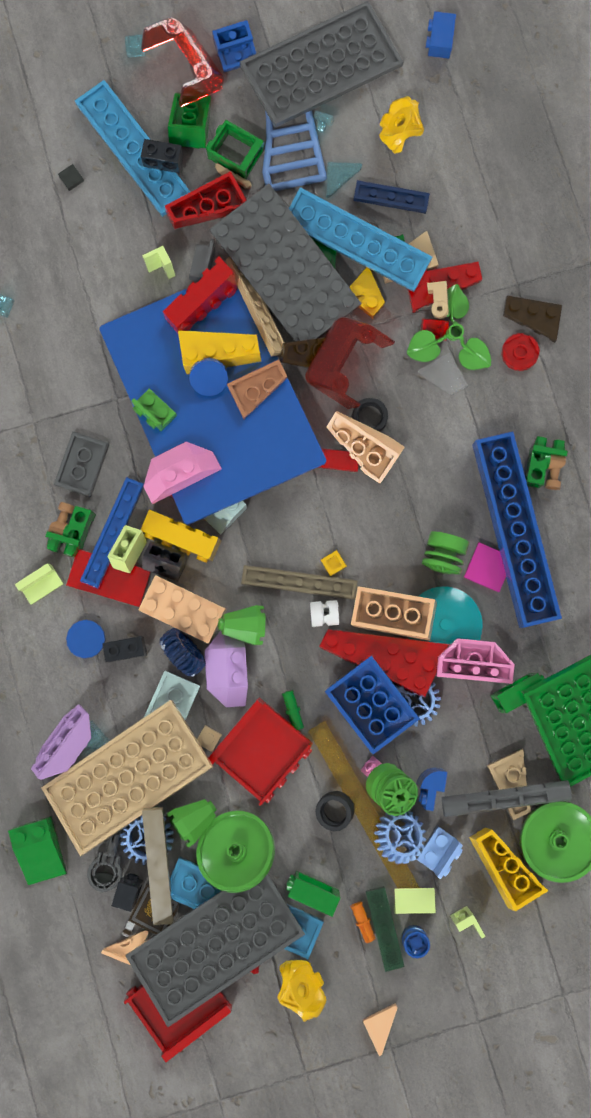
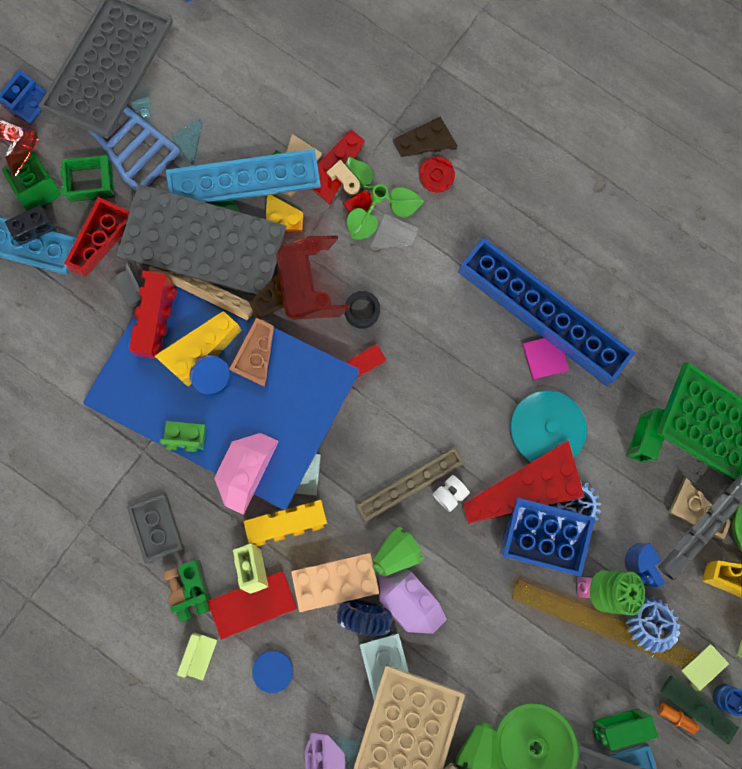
camera: 50 degrees left, 5 degrees down
blue tile [80,477,144,589] -> none
black brick [102,636,147,663] -> none
yellowish green panel [142,246,175,279] -> none
black brick [142,541,187,581] -> none
tan plate [197,725,222,752] -> none
red panel [208,697,313,806] -> none
tan piece [215,163,252,189] -> none
green pin [282,690,304,730] -> none
black tyre [315,791,355,831] -> none
yellow tile [320,550,347,576] -> none
light nougat wedge [327,411,405,483] -> none
light nougat brick [351,586,437,641] -> none
dark blue plate [353,180,430,214] -> none
yellow piece [379,96,424,154] -> none
light blue bracket [416,826,463,879] -> none
bright green wheel [421,531,470,575] -> none
bright pink wedge [436,638,515,684] -> none
green hips [525,436,568,490] -> none

